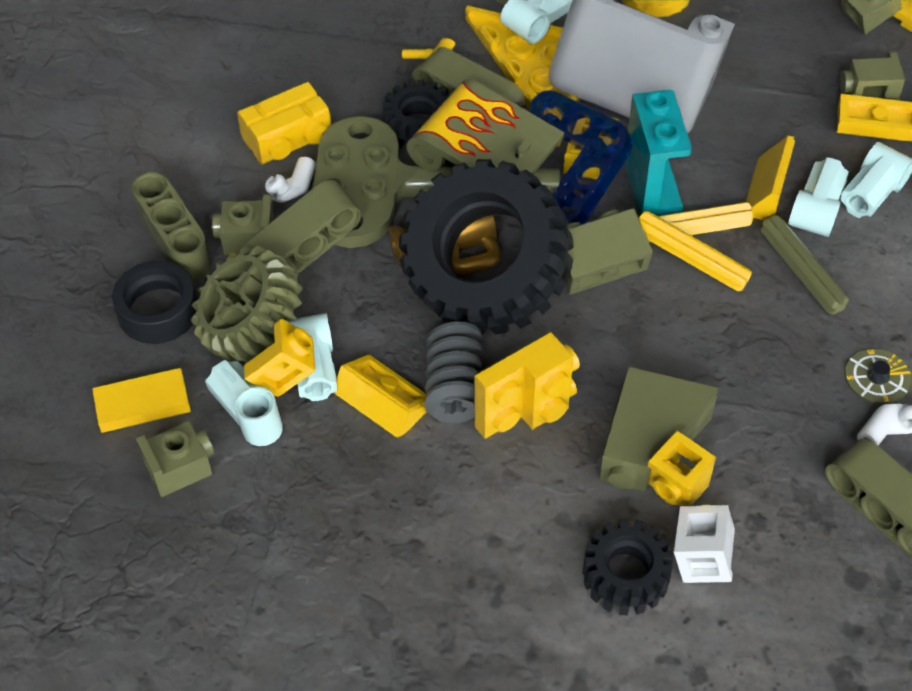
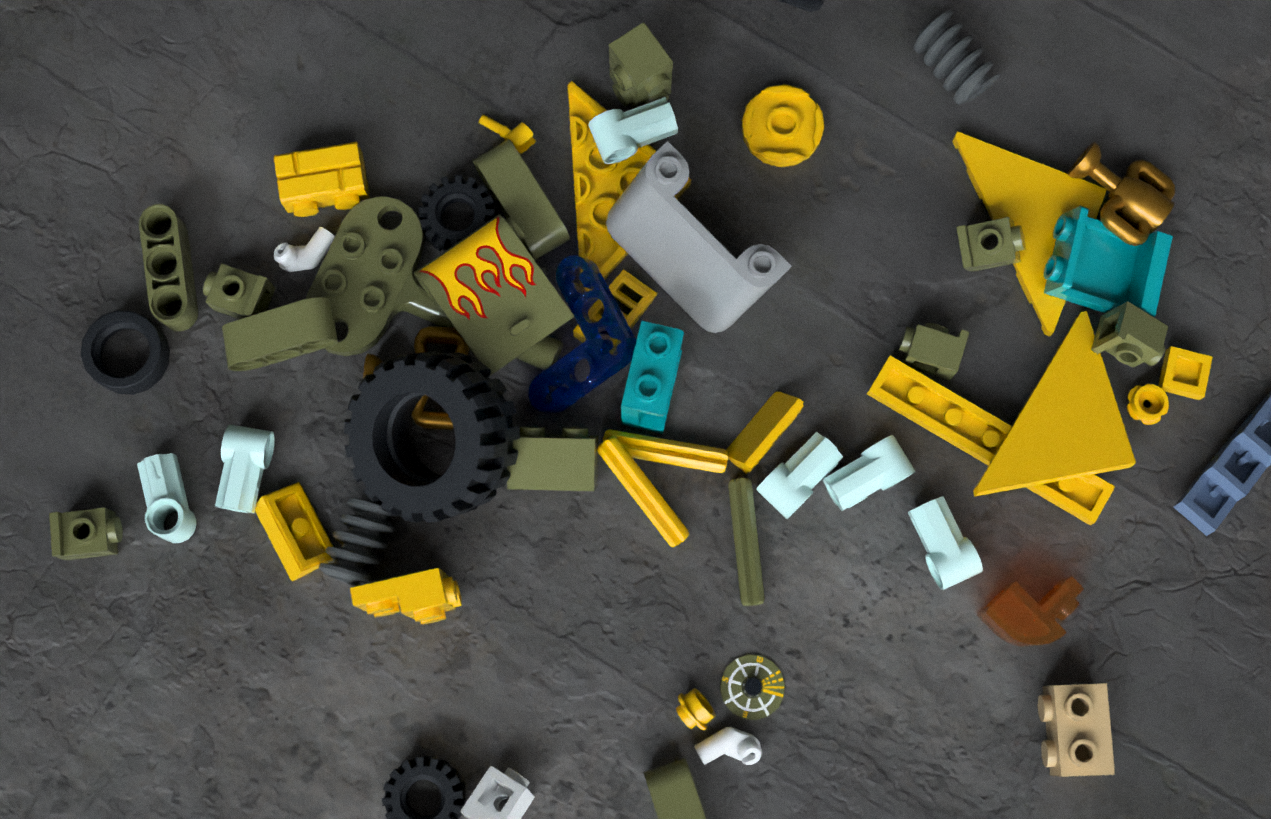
camera: 20 degrees right, 25 degrees up
yellow tile [92,368,191,433] -> none
olive gear [190,246,303,363] -> none
yellow bracket [244,319,315,397] -> none
olive slope [600,367,719,491] -> none
yellow brick [648,431,716,507] -> none
none -> yellow plate [676,688,716,730]

